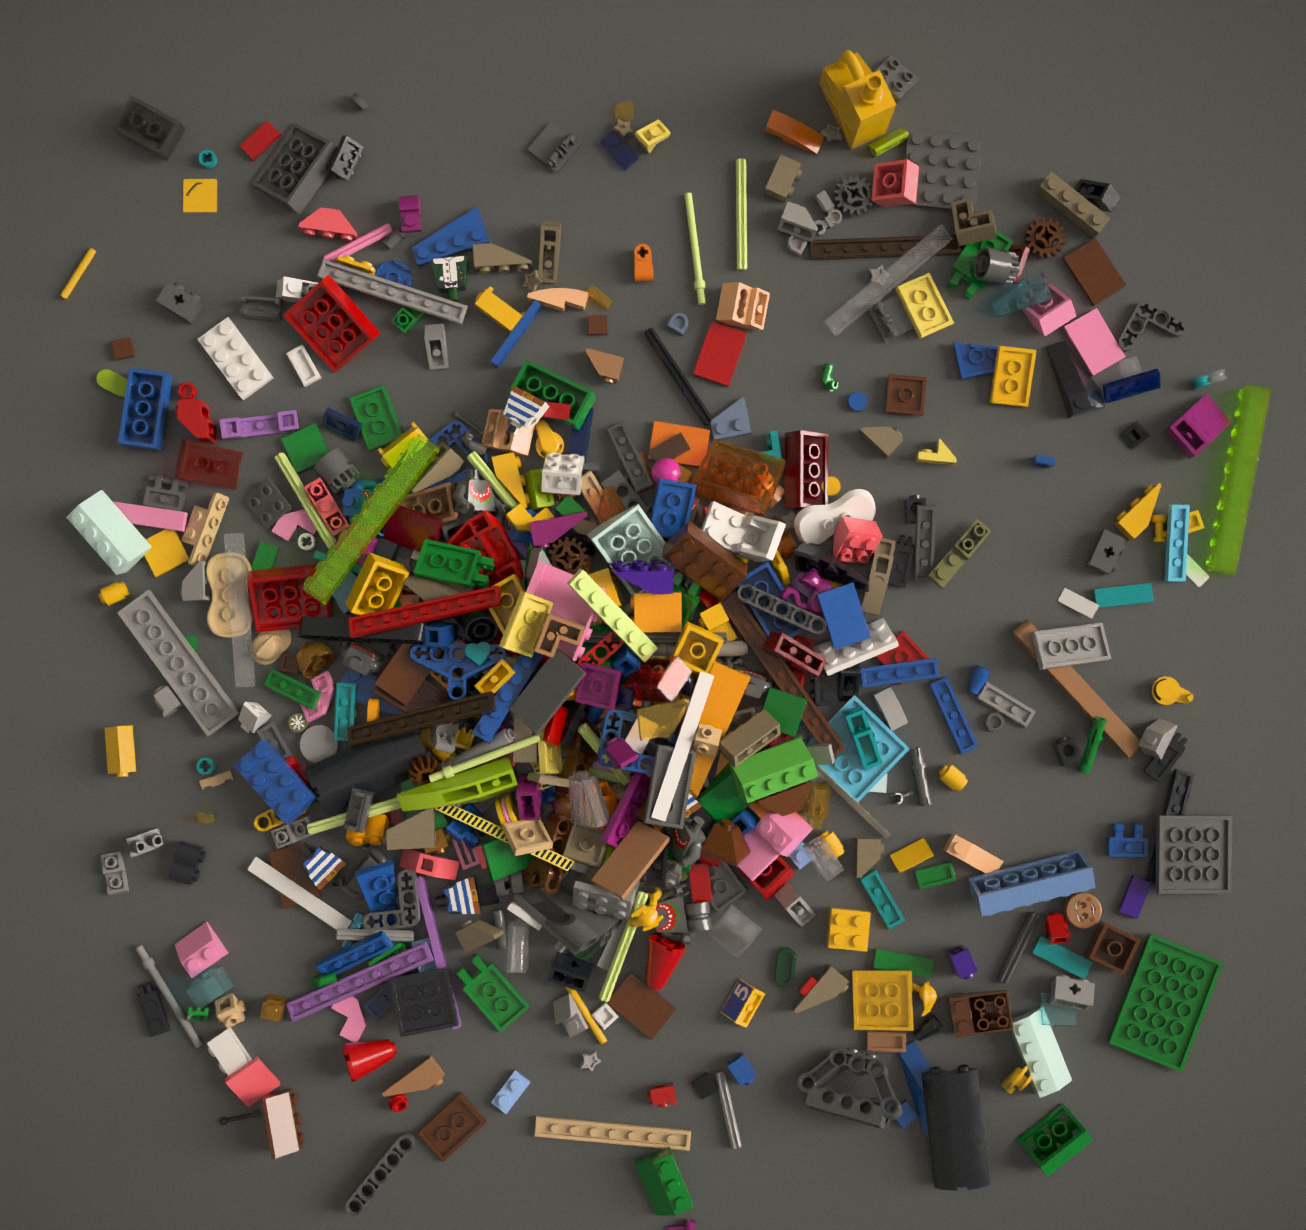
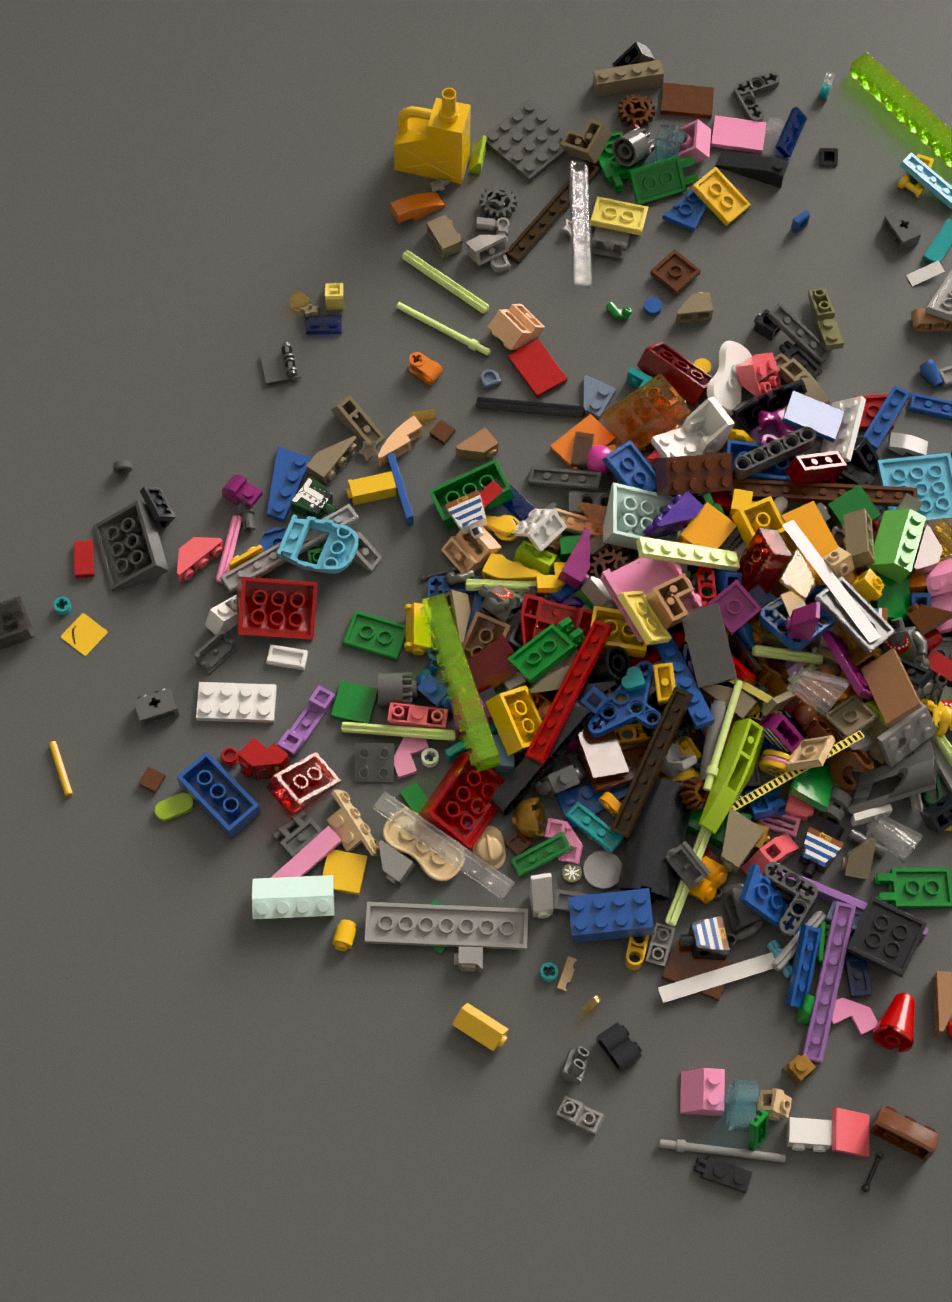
camera: 50 degrees left, 20 degrees down
dark blue plate [321,407,362,442] -> none
teal slope [843,705,883,770] -> none
coral brick [871,159,919,207] -> none
light yellow slope [916,439,957,465] -> none
yellow slope [1114,483,1161,541] -> none
magenta slope [1164,394,1231,459] -> none
none -> medium azure slope [277,515,359,574]
none -> green tile [628,156,699,205]
none -> yellow brick [851,569,885,602]

